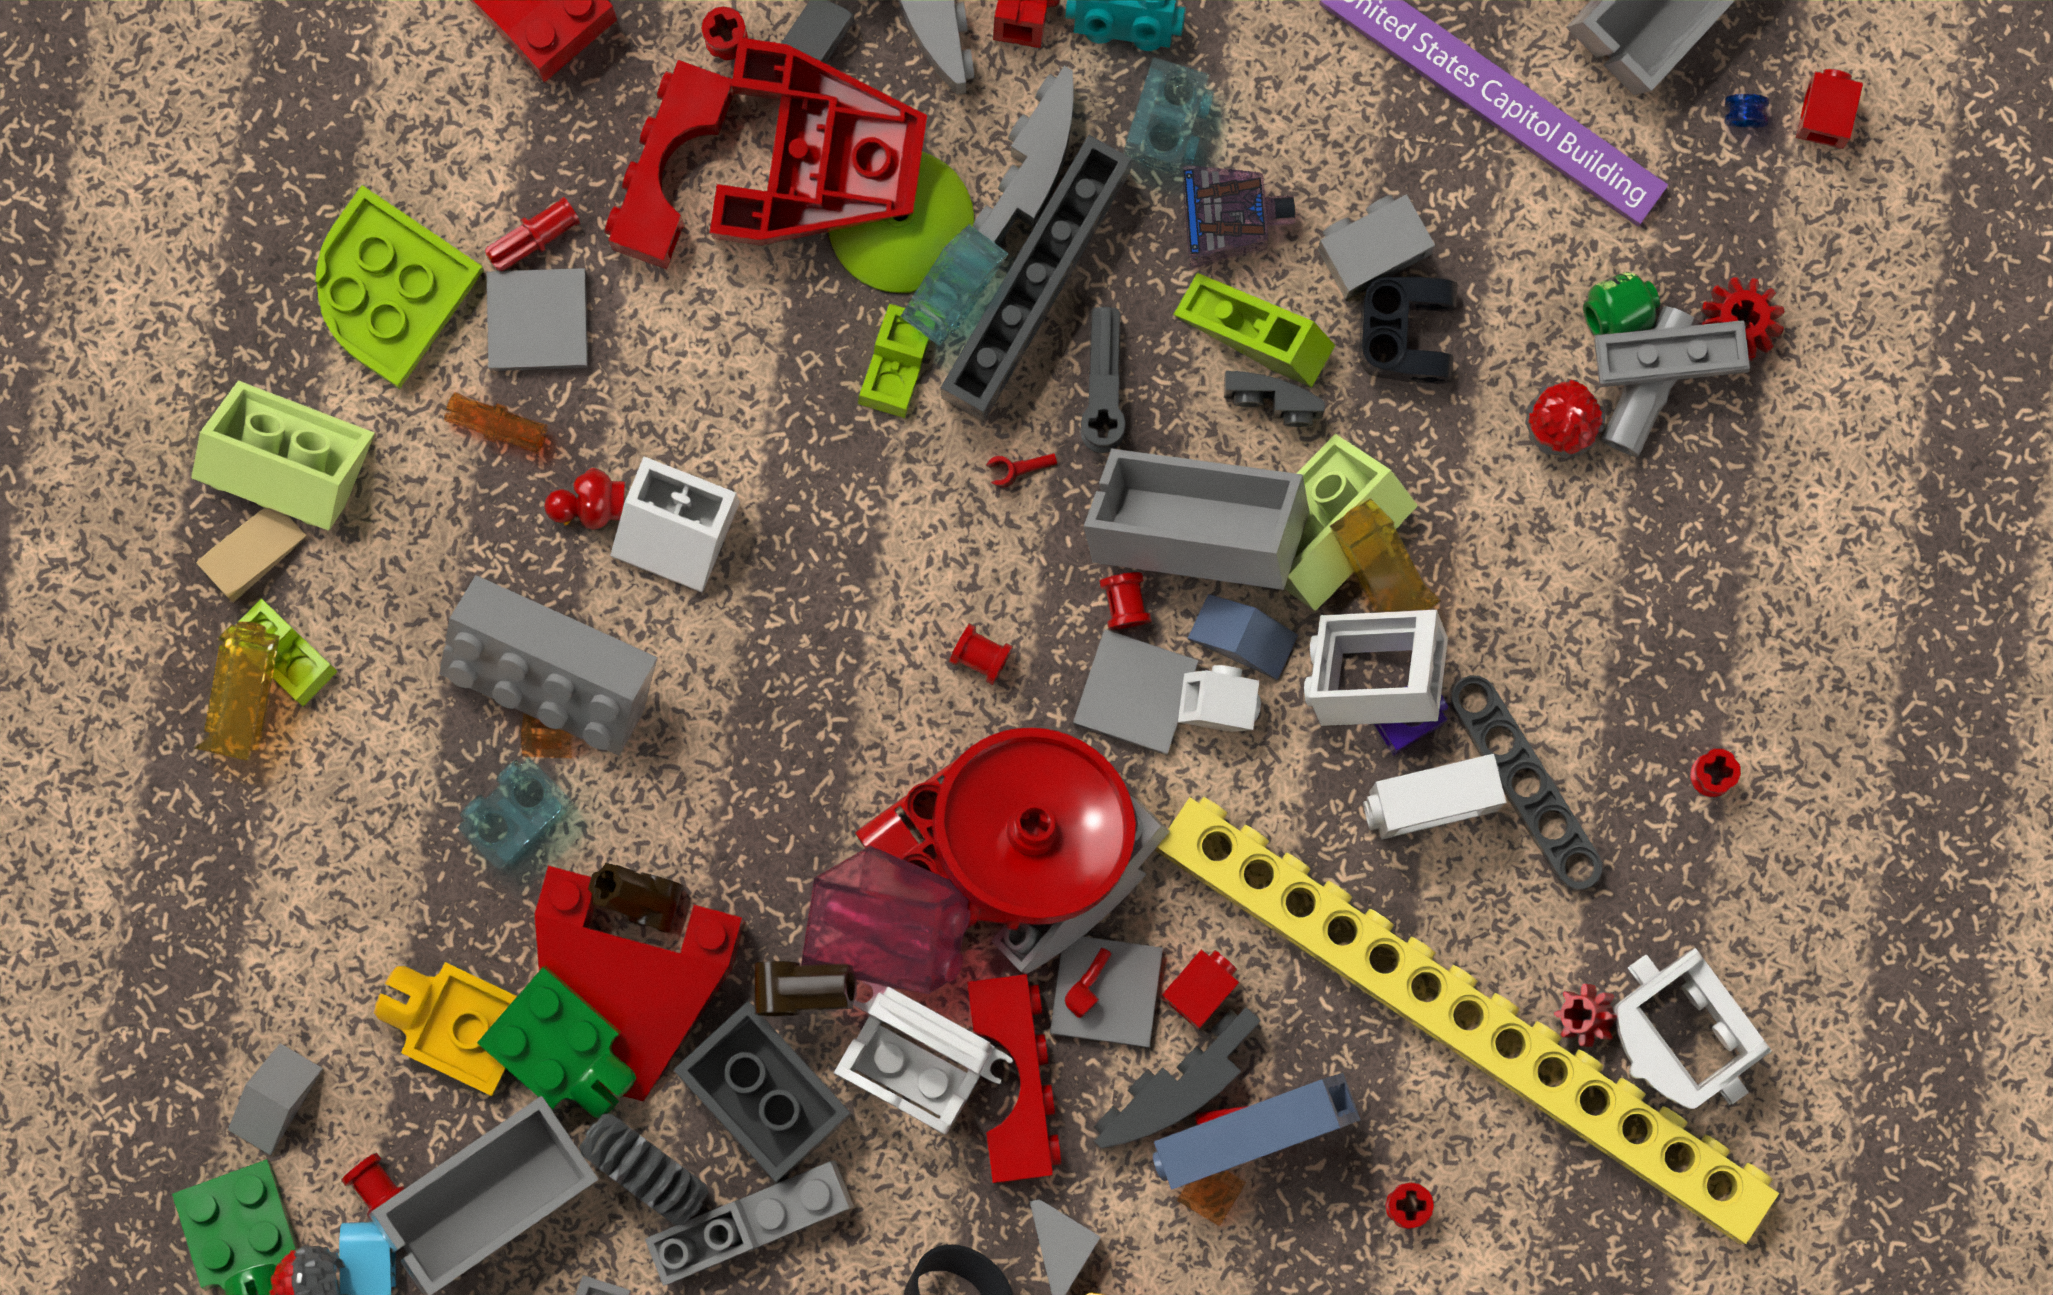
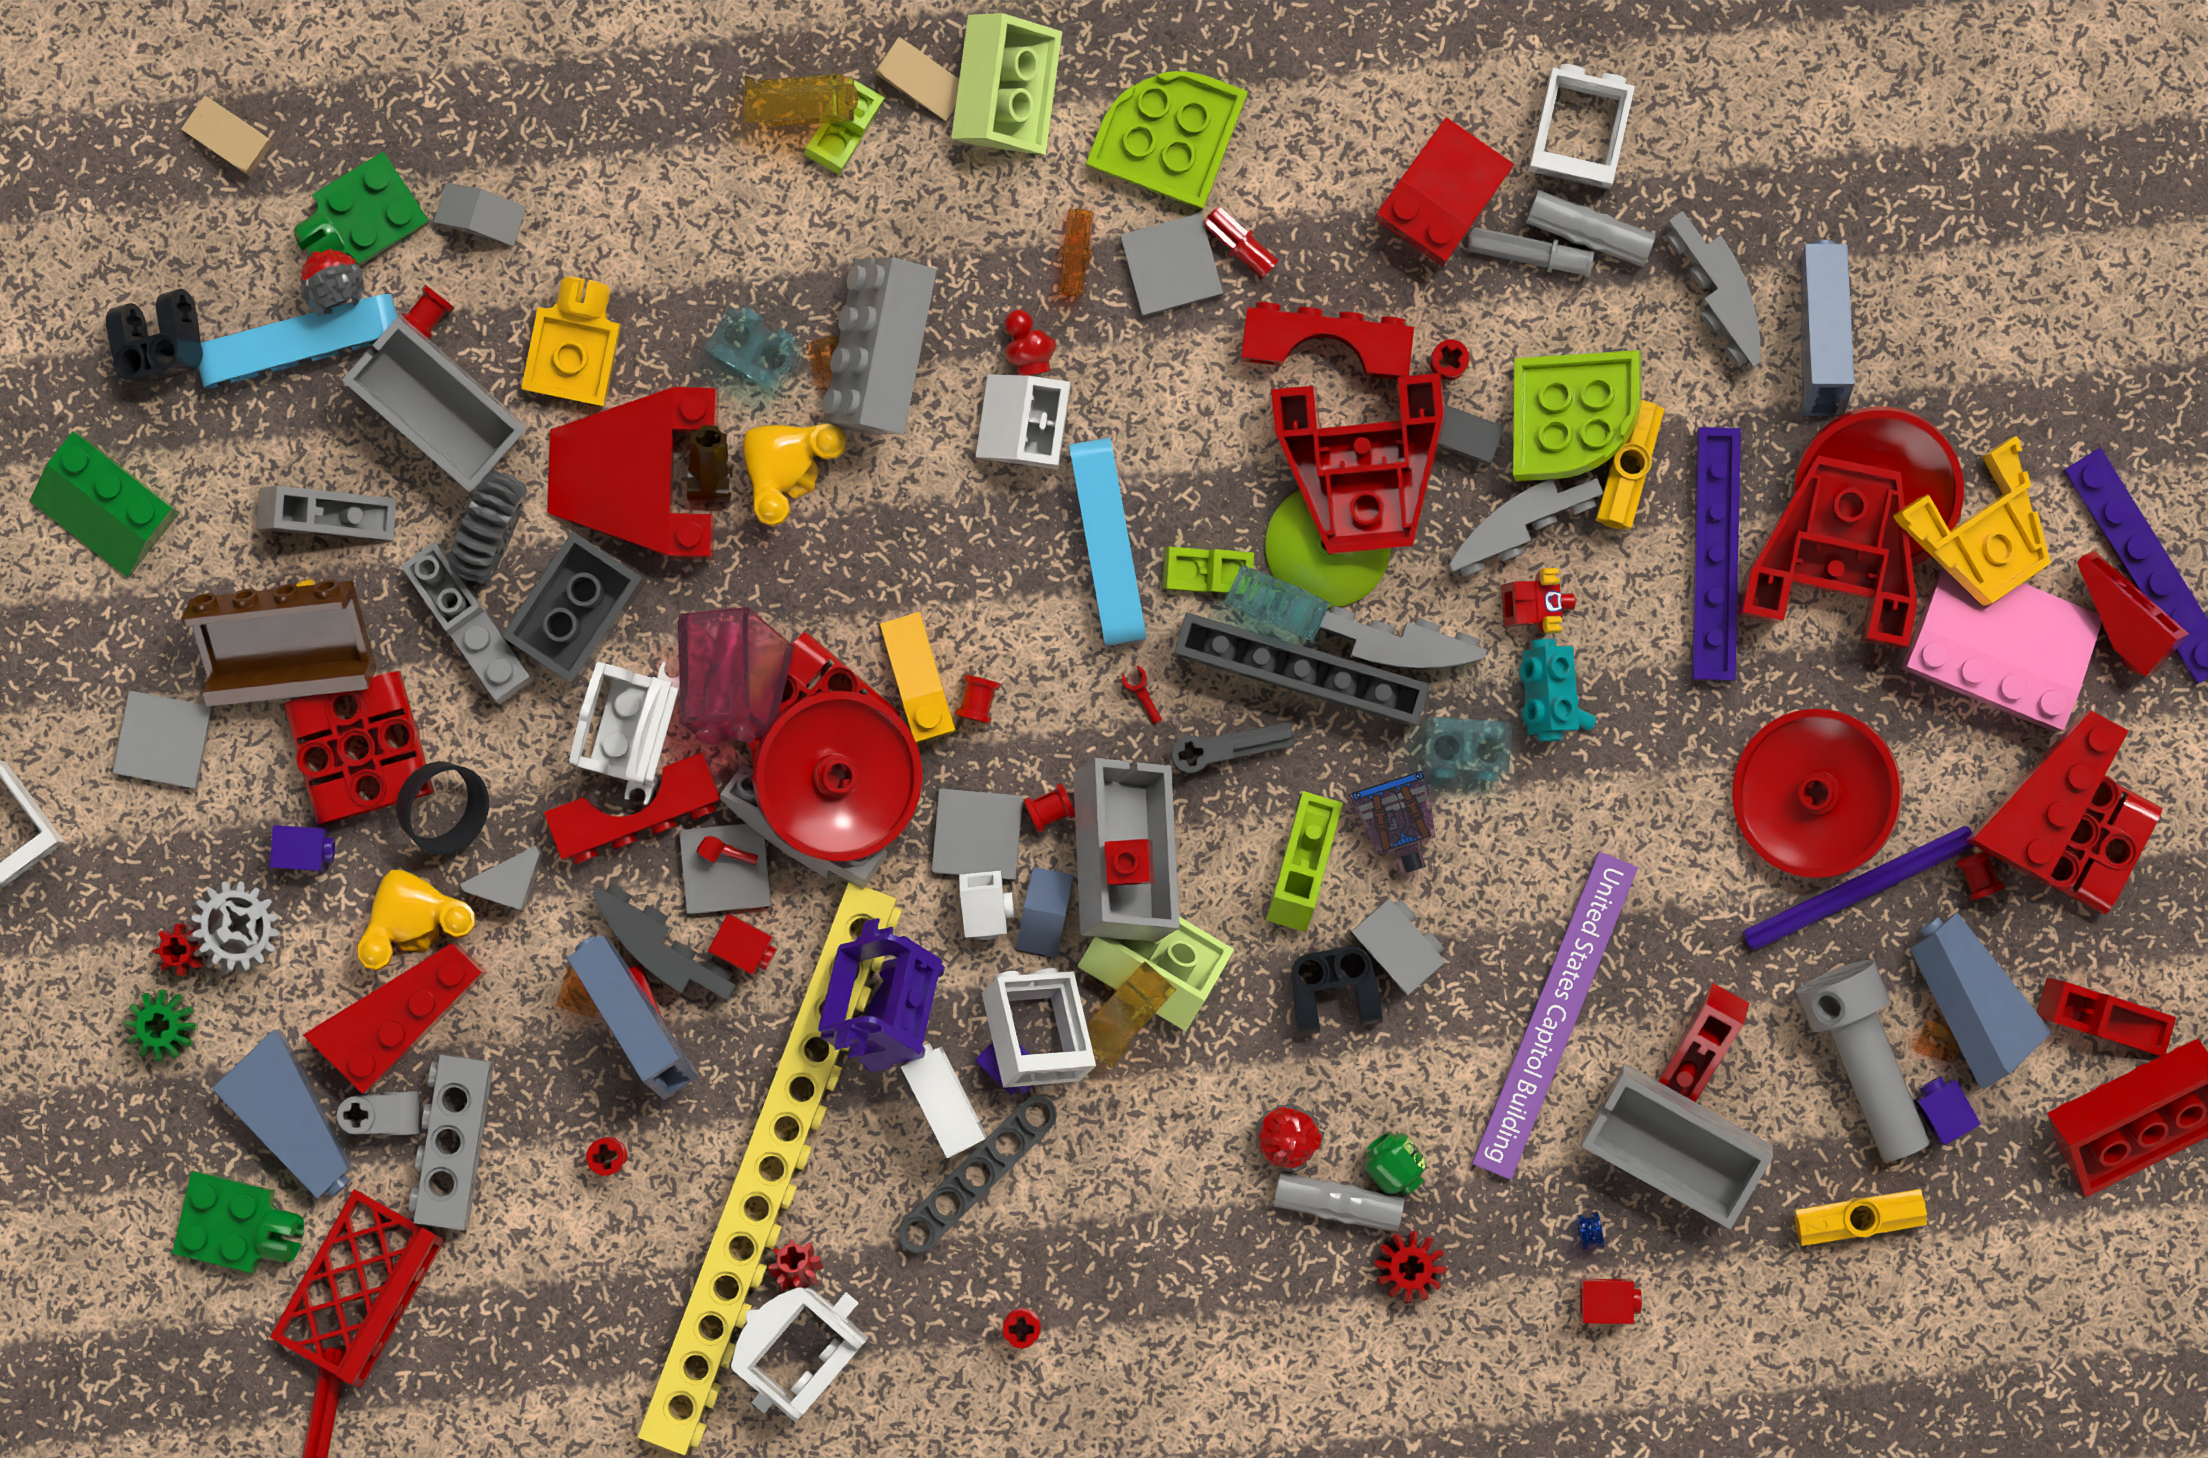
camera: 80 degrees right, 5 degrees up
green plate [477,966,636,1118] -> none
dark brown piece [755,961,857,1017] -> none
dark grey slope [1224,371,1325,427] -> none
light grey tile [1594,320,1750,387] -> none
none -> yellow head [743,423,847,527]
none -> dark purple animal [818,918,945,1073]
none -> yellow slope [880,612,957,744]
none -> medium azure beam [1069,437,1147,647]
none -> red brick [1105,839,1155,886]

